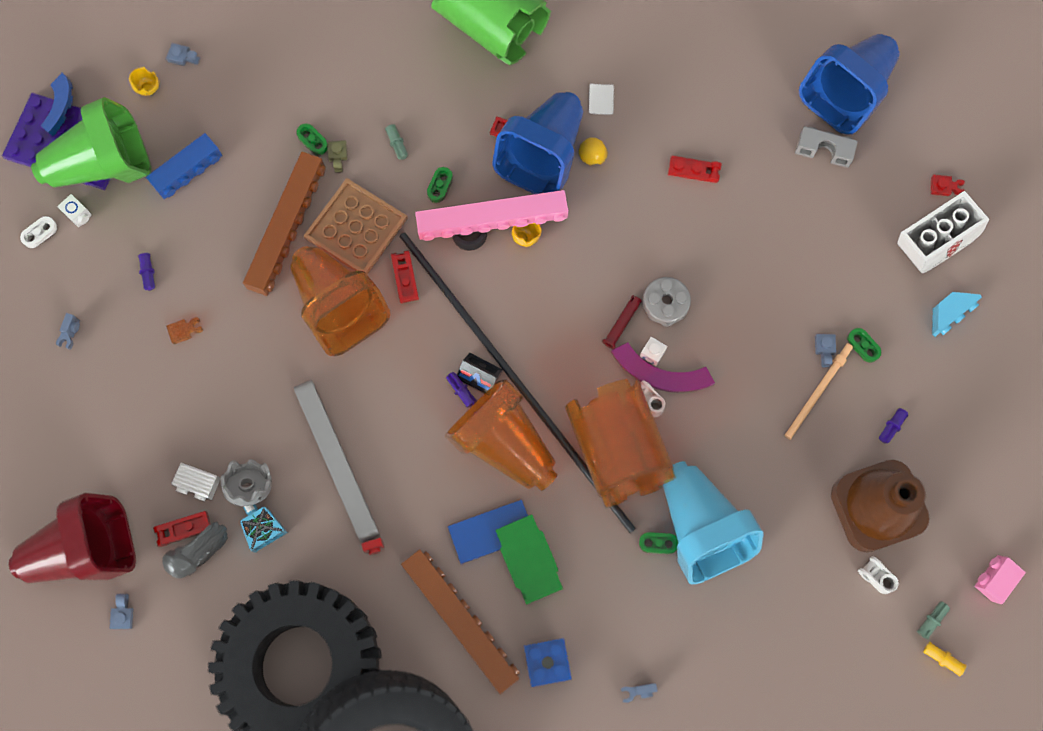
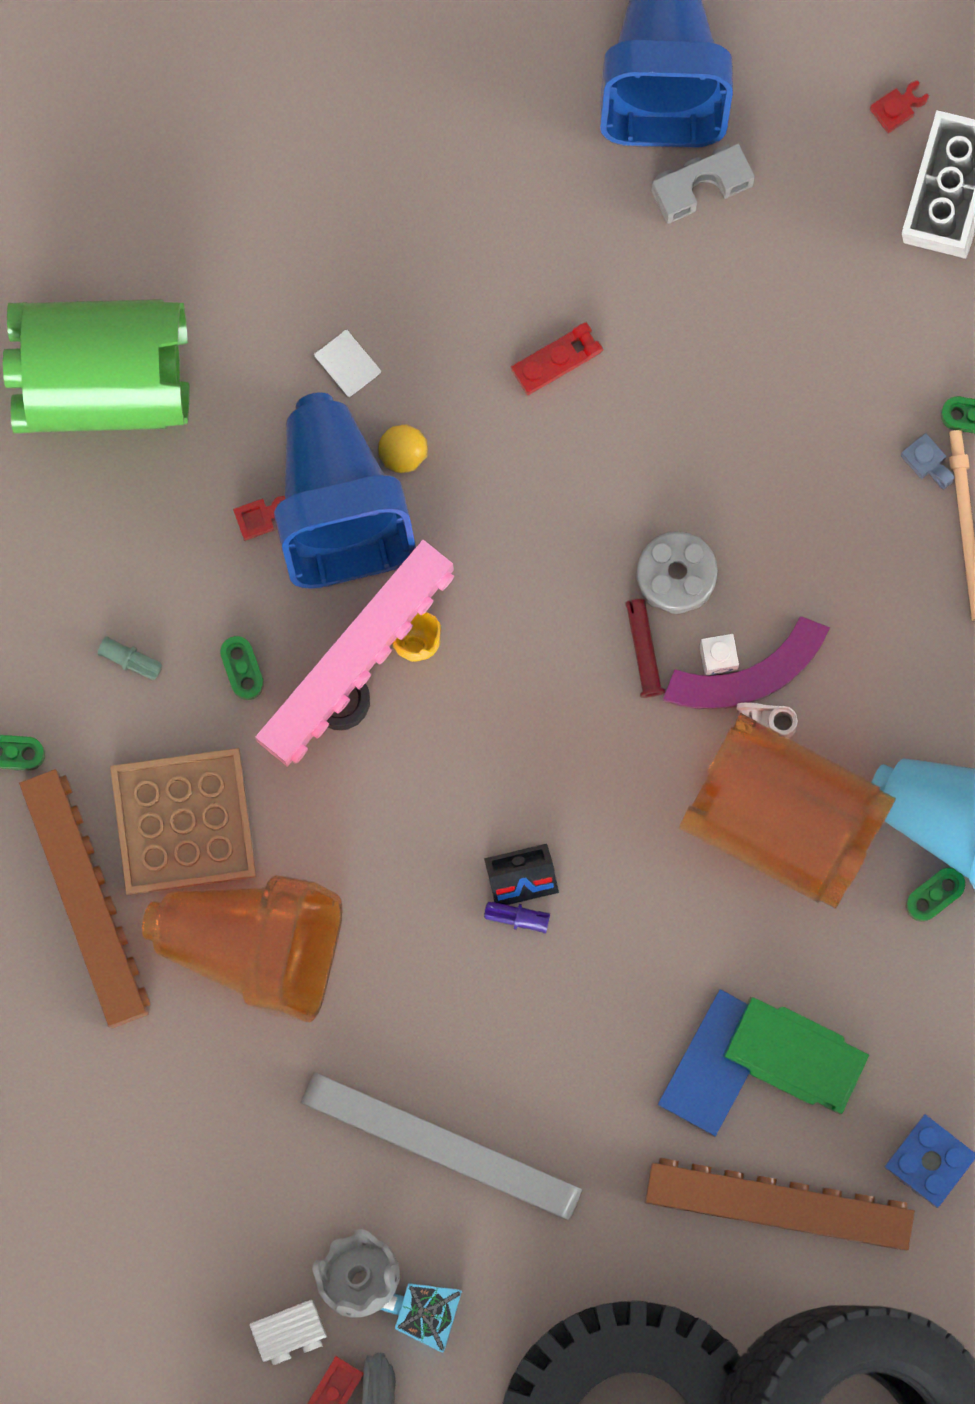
camera: 40 degrees left, 5 degrees up
clear orange plate [166,317,203,345] -> none
olive plate [328,140,347,173] -> none
red plate [361,538,384,555] -> none
red plate [391,250,419,303] -> none
black piece [399,232,636,533] -> none
clear orange cone [445,379,558,491] -> none

